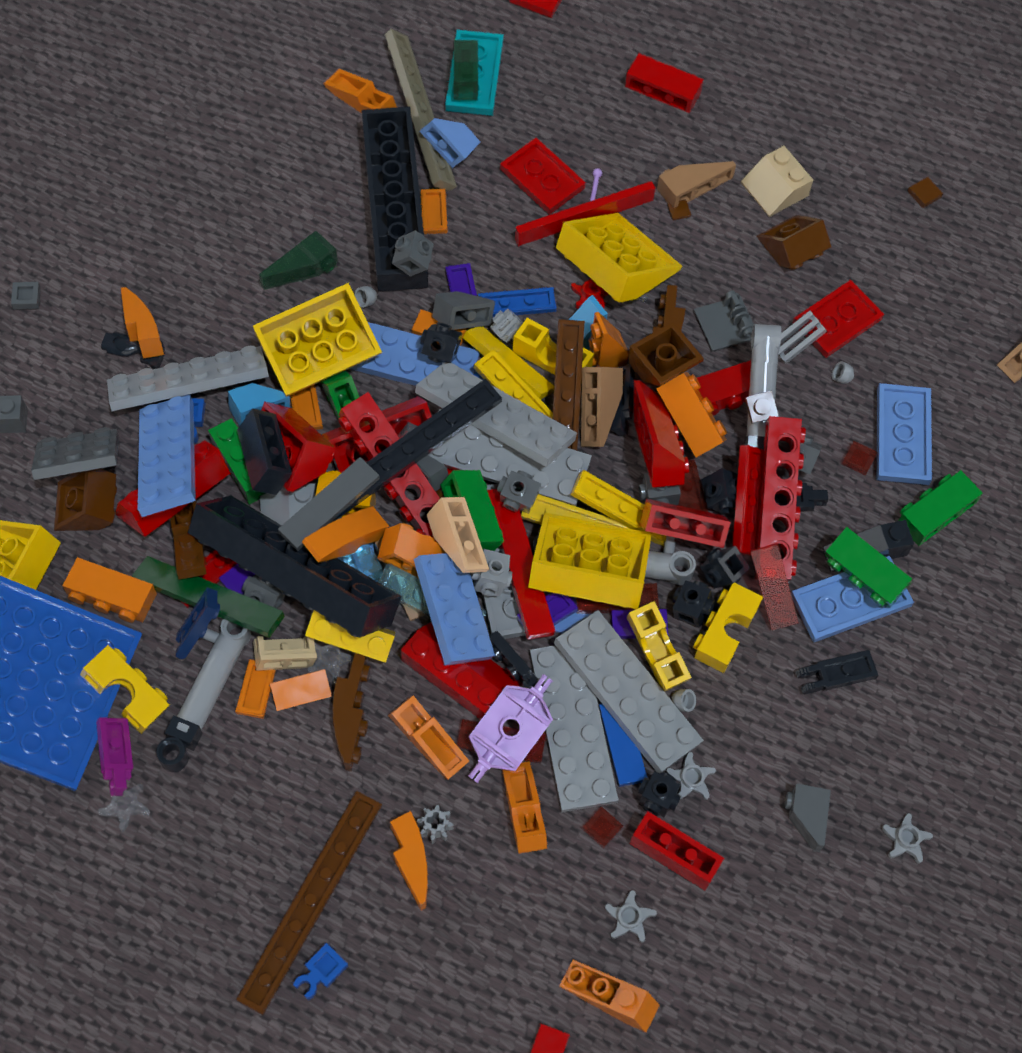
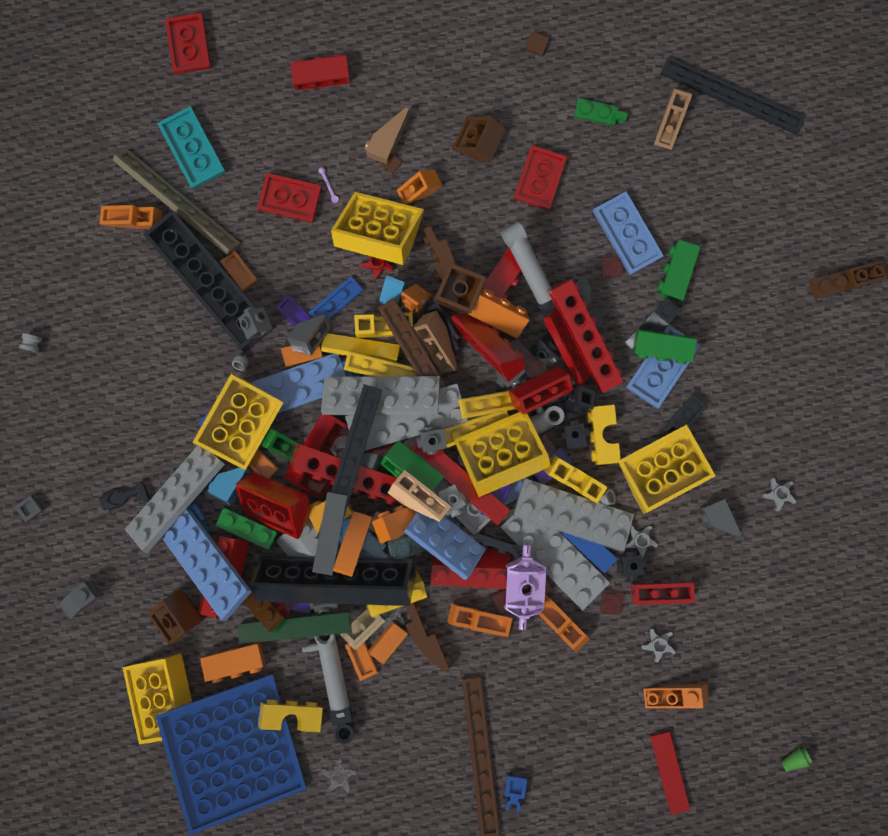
camera: 30 degrees left, 20 degrees up
dark grey plate [31,427,119,480] -> none
magenta hinge [96,718,133,796] -> none
orange slope [121,287,164,358] -> none
dark blue hinge [176,587,220,659] -> none
black brick [237,408,292,495] -> none
clear green slope [259,231,338,290] -> none
orange slope [390,811,428,910] -> none
light grey gear [417,805,453,844] -> none
medium blue slope [420,118,480,168] -> none
black brick [420,322,463,363] -> none
clear green slope [454,40,478,100] -> none
light grey gear [490,308,523,343] -> none
red tile [515,181,655,246] -> none
dark grey hinge [694,290,754,352] -> none
tan slope [741,146,813,217] -> none
plate [744,390,779,424] -> none
clear red tile [750,543,799,630] -> none
light grey tile [778,311,827,363] -> none
light grey hinge [832,361,854,384] -> none
none -> light grey wheel [19,333,42,353]
none -> orange slope [397,169,442,205]
none -> green hinge [574,98,628,126]
none -> yellow slope [618,425,716,514]

